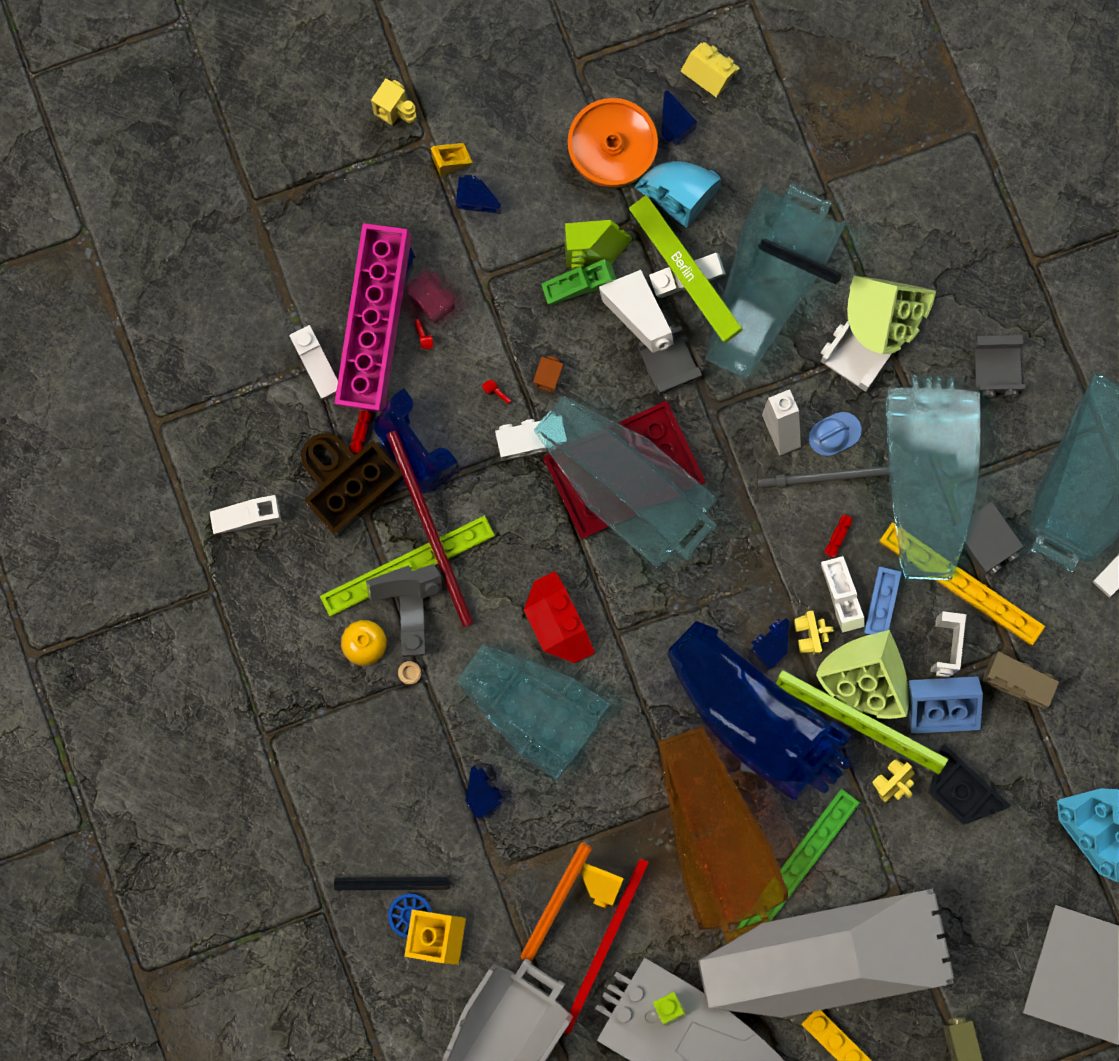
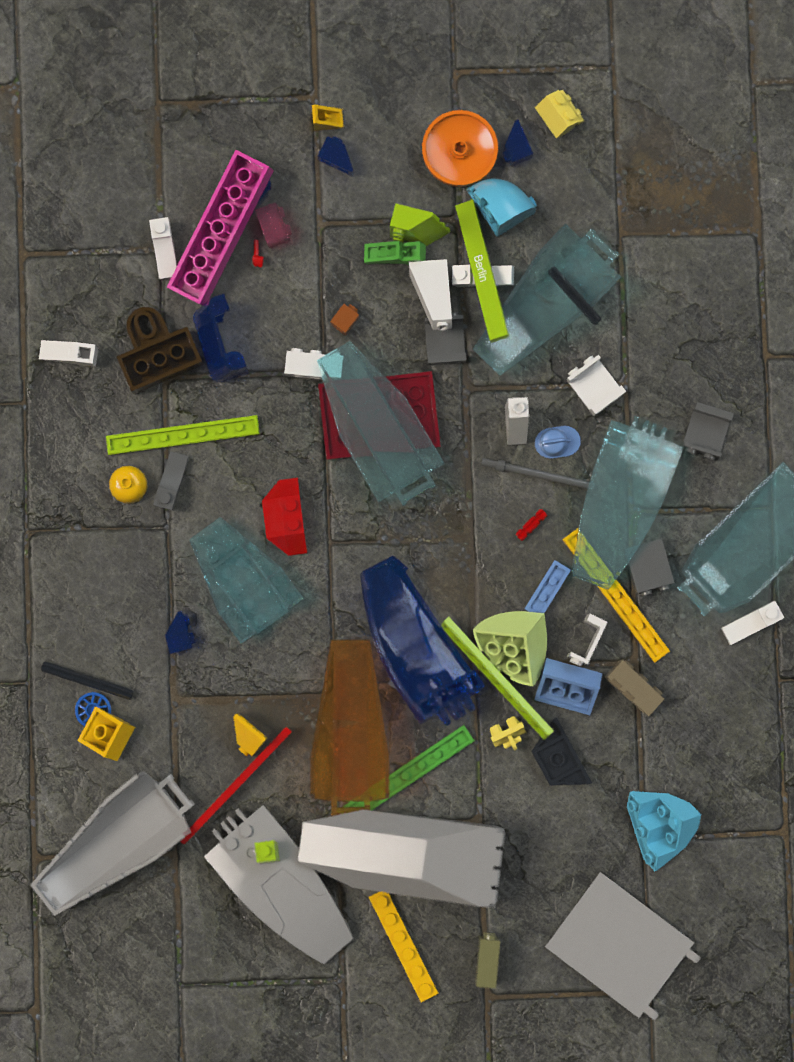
camera: 20 degrees right, 5 degrees up
red axle [349,410,372,455] -> none
dark grey slope [366,564,442,602] -> none
light yellow brick [371,79,417,126] -> none
dark red piece [386,430,473,627] -> none
tan tile [398,661,421,685] -> none
red hand [481,380,511,404] -> none
orange axle [520,842,592,961] -> none
clear blue slope [750,618,789,671] -> none
light yellow hips [793,611,834,655] -> none
white slope [821,556,864,633] -> none
yellowish green brick [847,276,936,354] -> none

